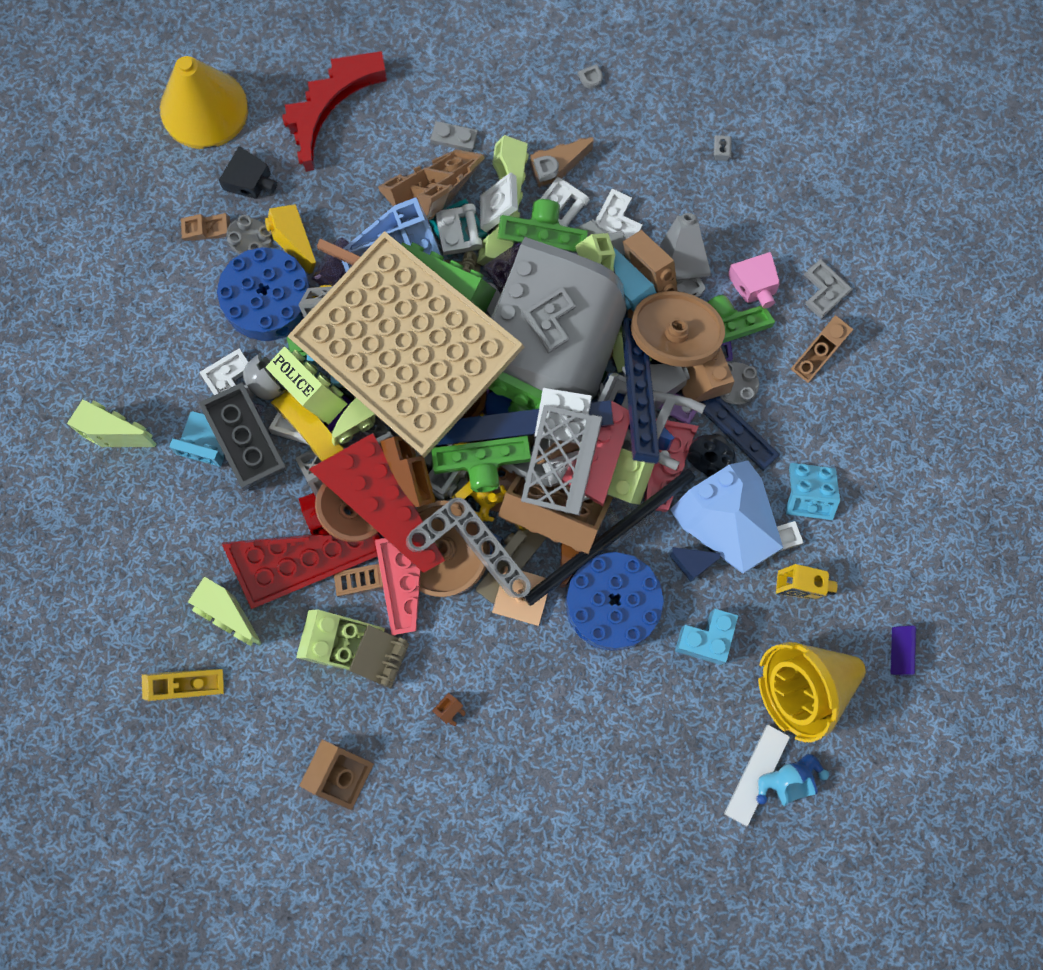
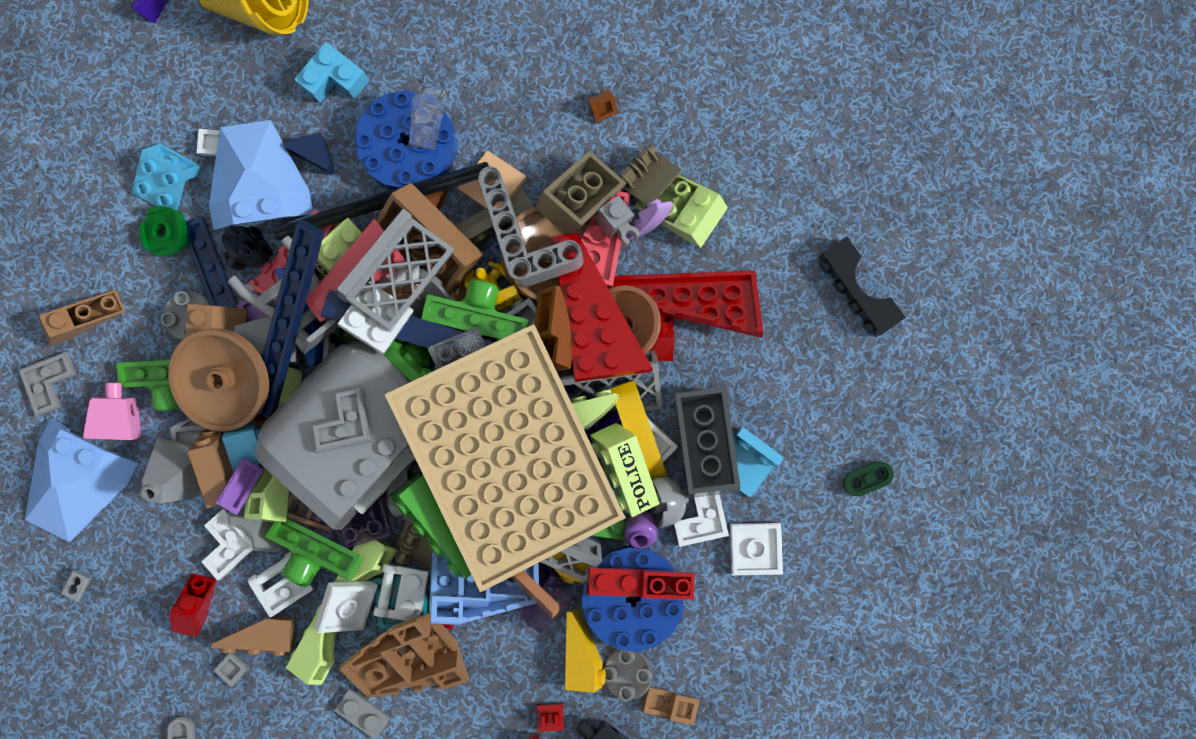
camera: 155 degrees left, 10 degrees up
yellowish green slope [67,399,157,447] -> none
yellow slope [142,669,224,701] -> none
yellowish green slope [188,577,261,646] -> none
medium nougat slope [299,739,374,810] -> none
medium nougat slope [334,564,384,597] -> none
light grey tile [533,156,559,182] -> none
yellow torso [776,564,838,599] -> none
none -> light blue wedge [25,419,139,542]
none -> green plate [139,206,188,257]
none -> red slope [169,573,217,638]
none -> light grey tile [212,652,250,687]
none -> medium lavender tile [215,457,264,515]
none -> clear slope [409,86,446,150]
none -> clear slope [427,327,486,369]
none -> dark tan slope [535,150,626,228]
none -> red tile [537,703,564,732]
none -> red slope [586,567,695,600]
none -> light grey brick [595,195,641,247]
none -> medium lavender head [624,511,657,549]
none -> lavender slope [626,199,673,239]
none -> white plate [729,523,783,576]
none -> black arch [818,236,906,337]
none -> dark green plate [843,462,894,496]

